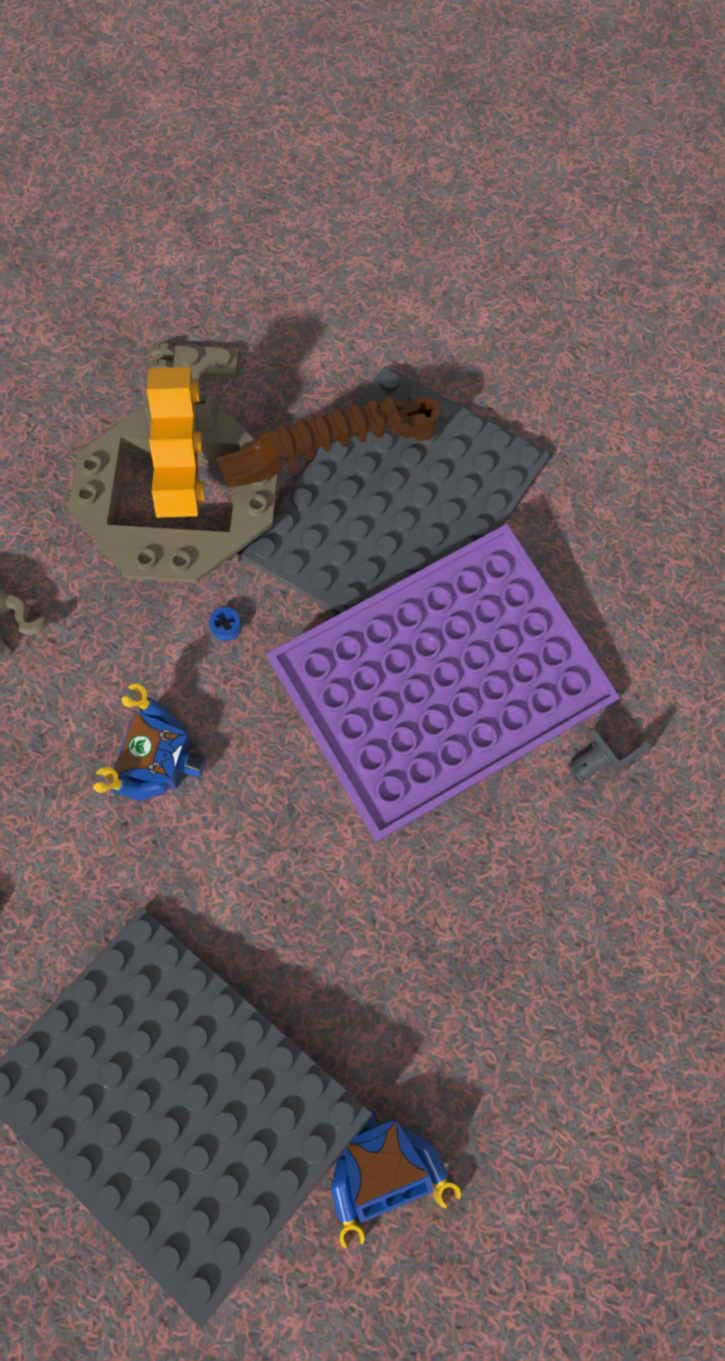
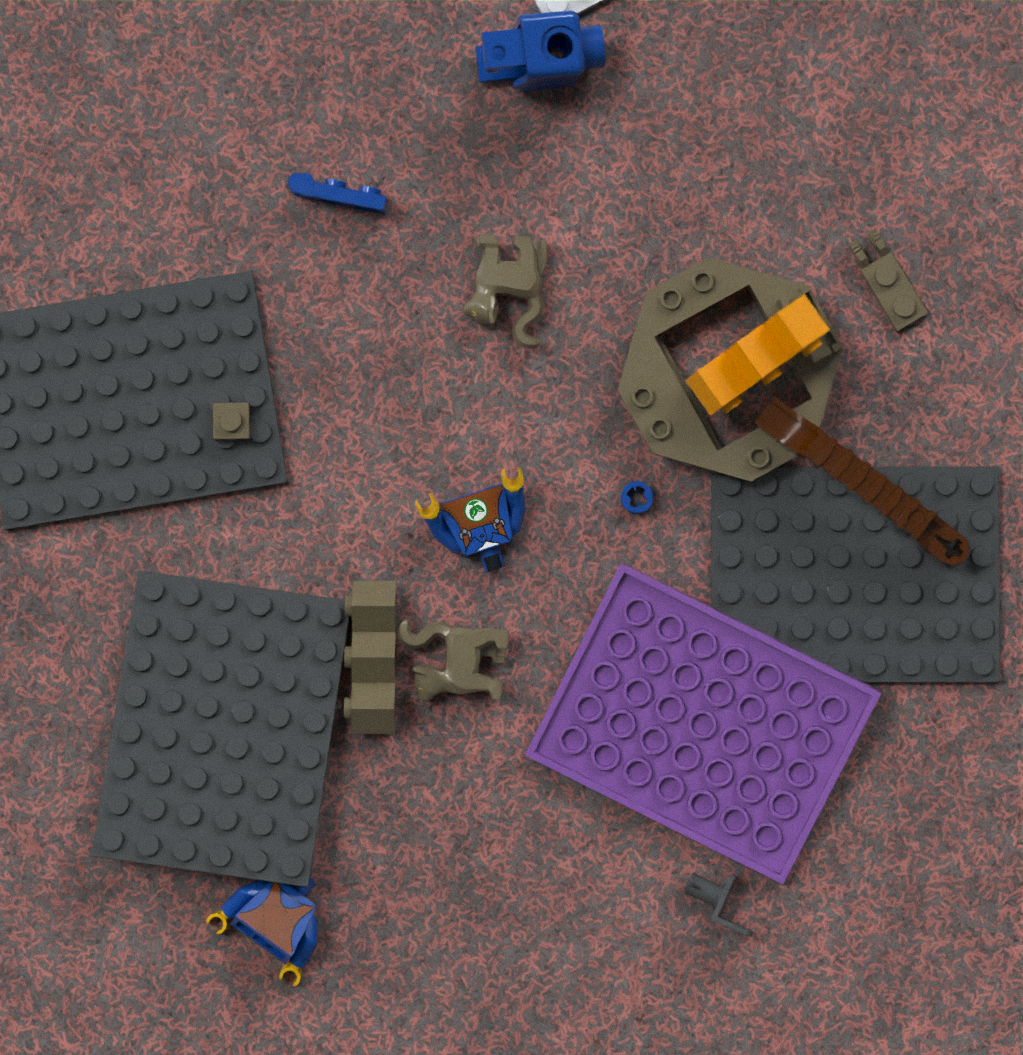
camera: 60 degrees right, 20 degrees up
none -> dark tan brick [344,581,397,734]
none -> dark tan animal [397,618,509,701]

